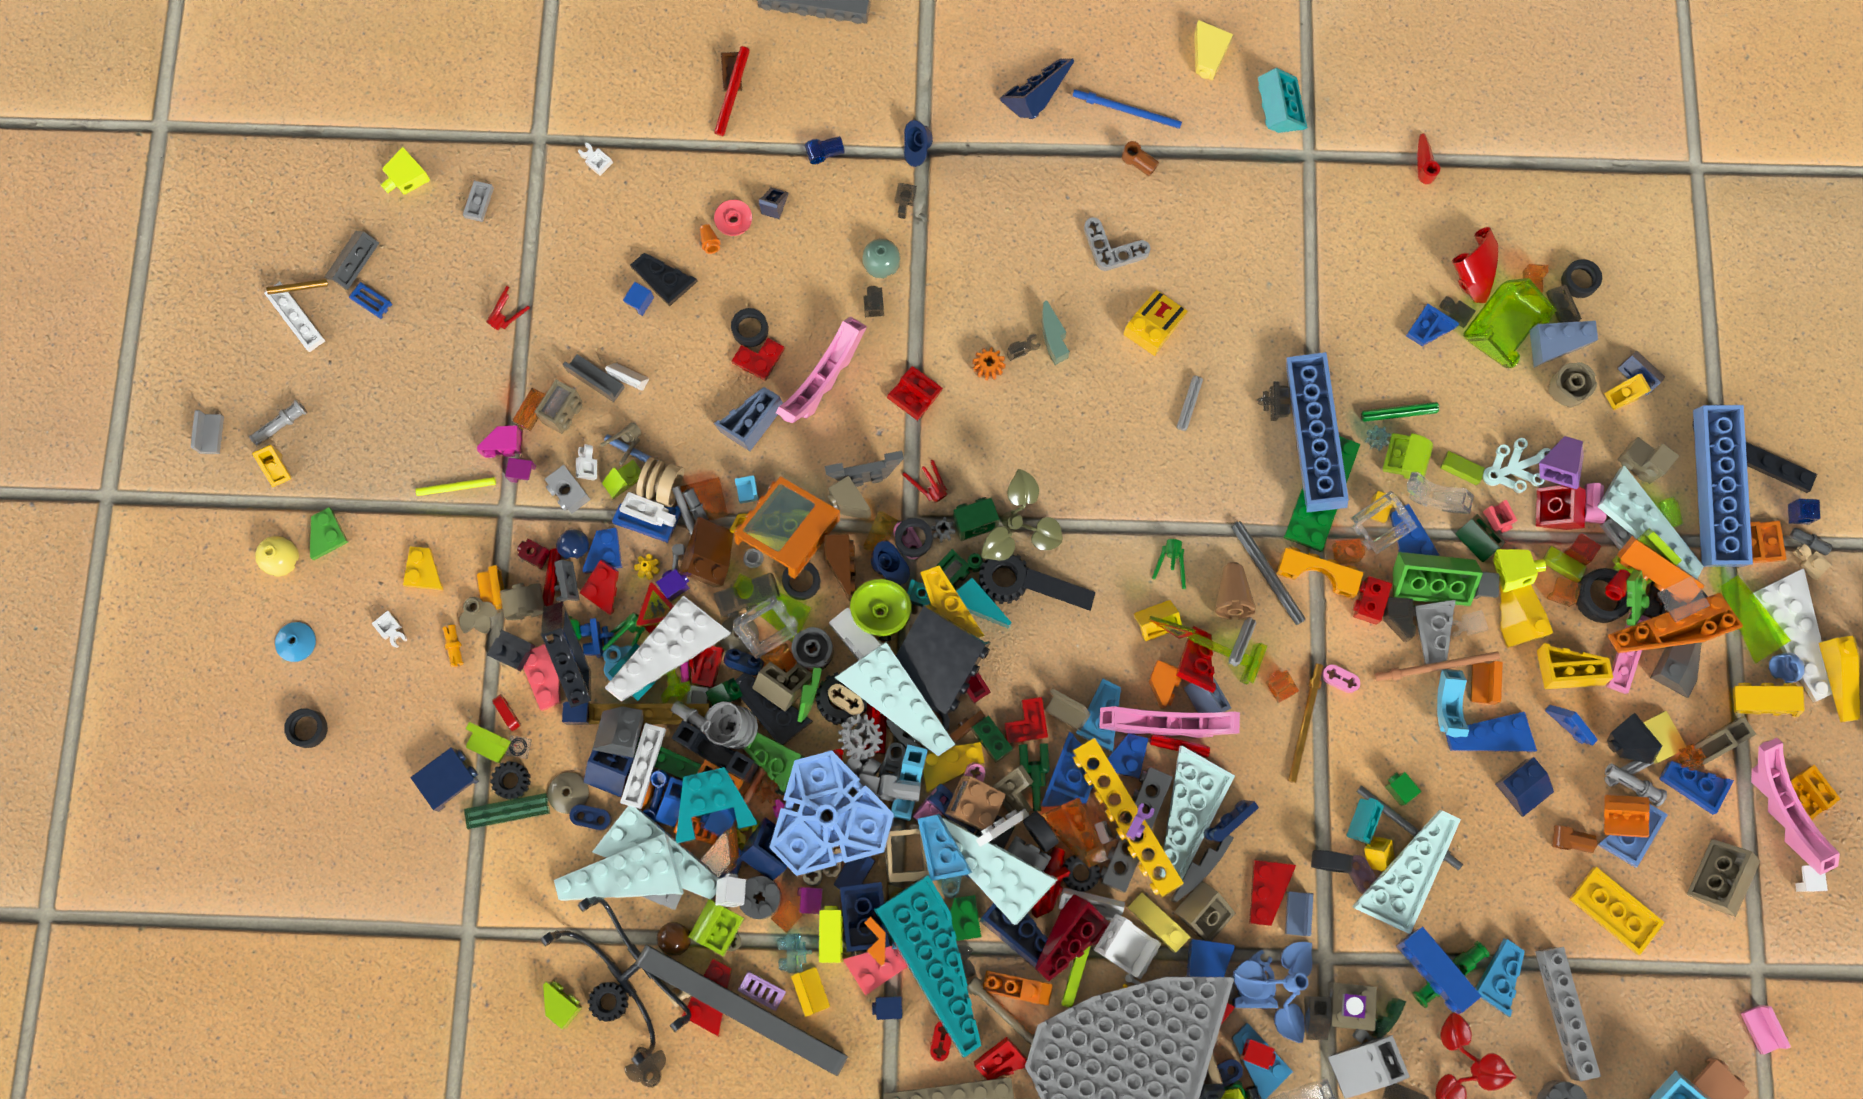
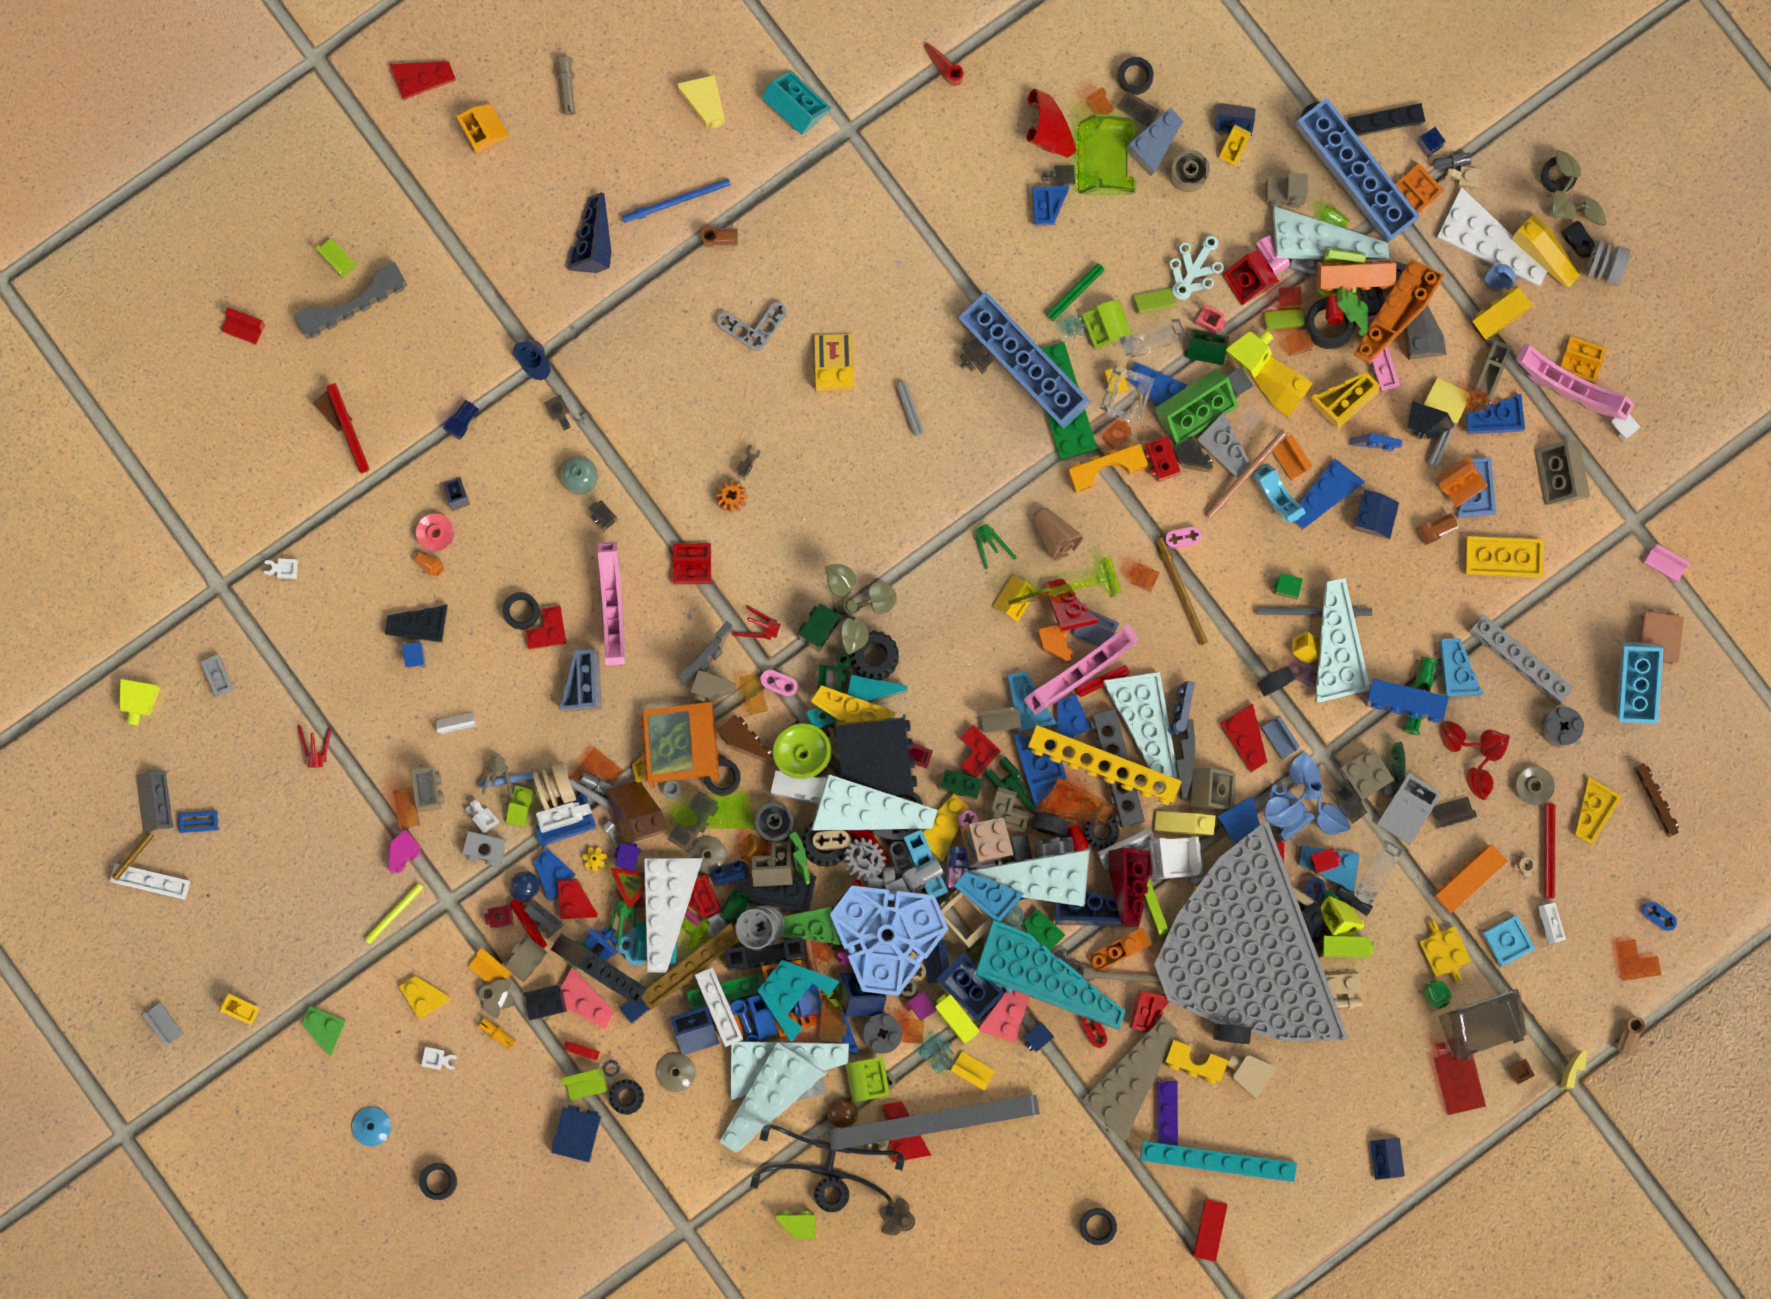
camera: 40 degrees left, 5 degrees up
light grey pin [249,399,307,446] -> none
light yellow cylinder [255,536,299,577] -> none
clear green tile [464,793,550,830] -> none
magenta panel [505,458,536,483] -> none
dark grey panel [562,354,625,403] -> none
dark blue plate [569,805,612,830] -> none
dark grey slope [592,707,643,758] -> none
light grey pin [671,701,711,732] -> none
white brick [715,874,746,907] -> none
clear window [733,596,798,659] -> none
medium azure panel [735,475,759,504] -> none
lavender slope [738,971,786,1011] -> none
orange slope [865,917,886,967] -> none
dark blue piece [871,541,910,585] -> none
black tyre [895,518,933,558] -> none
dark grey gear [931,517,955,543] -> none
reddish brown plate [949,710,985,743] -> none
white plate [976,809,1029,847] -> none
black sticker [1024,568,1095,611] -> none
red wing [1031,867,1070,919] -> none
sand green slope [1042,300,1069,365] -> none
light grey plate [1094,821,1114,844] -> none
medium lavender plate [1126,803,1154,841] -> none
light grey axle [1228,617,1256,666] -> none
dark grey axle [1232,521,1306,625] -> none
tile [1342,994,1366,1018] -> none
teal panel [1347,798,1384,844] -> none
medium lavender slope [1539,436,1584,489] -> none
light grey pin [1605,763,1667,807] -> none
clear piece [1657,577,1710,622] -> none
clear neon green wing [1720,575,1791,664] -> none

